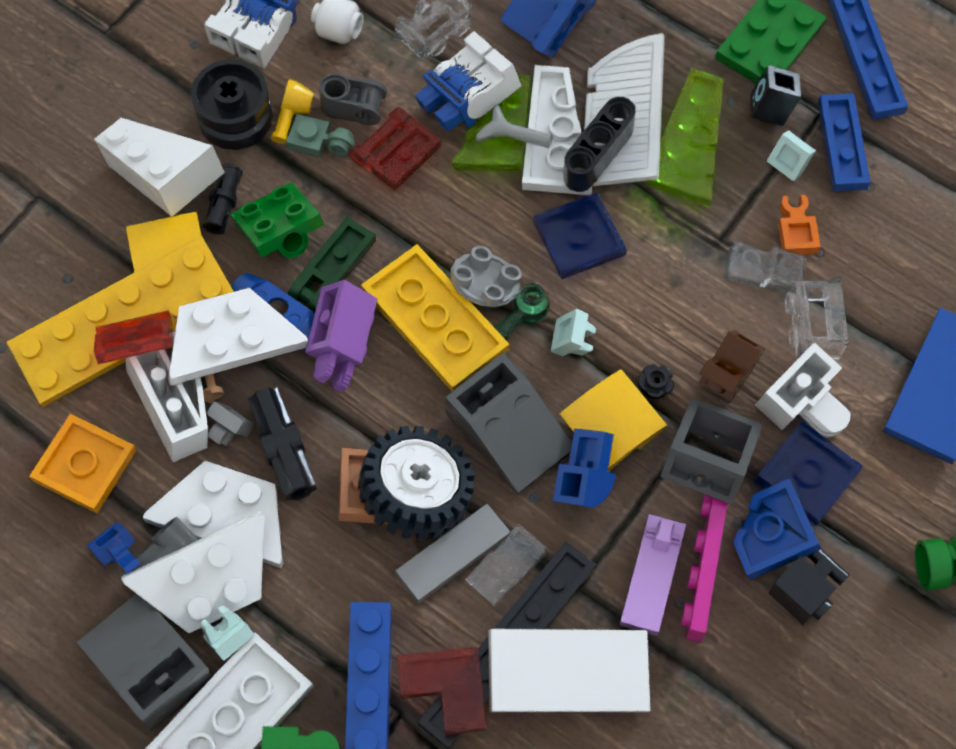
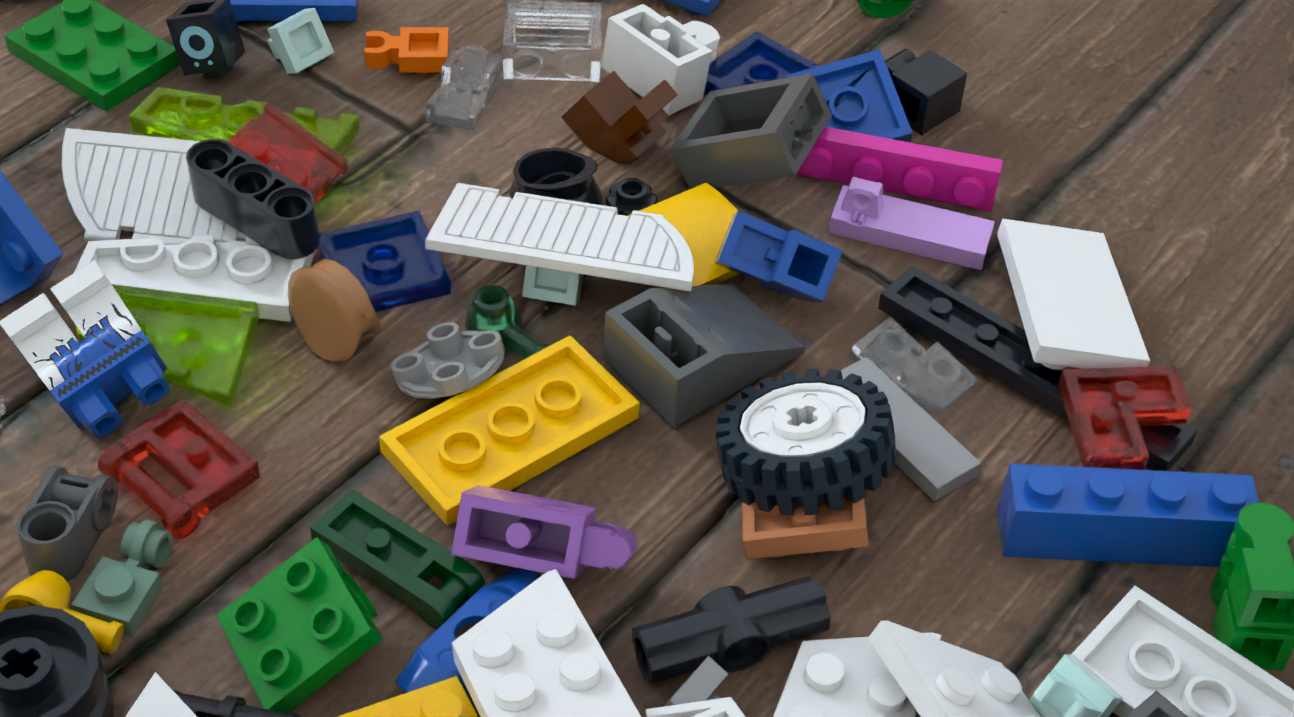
camera: 90 degrees left, 20 degrees down
light grey piece [476,105,553,149] -> none
none -> clear red plate [228,102,349,204]
none -> medium nougat piece [287,259,381,362]
none -> white piece [425,183,694,291]
none -> black piece [509,147,602,205]

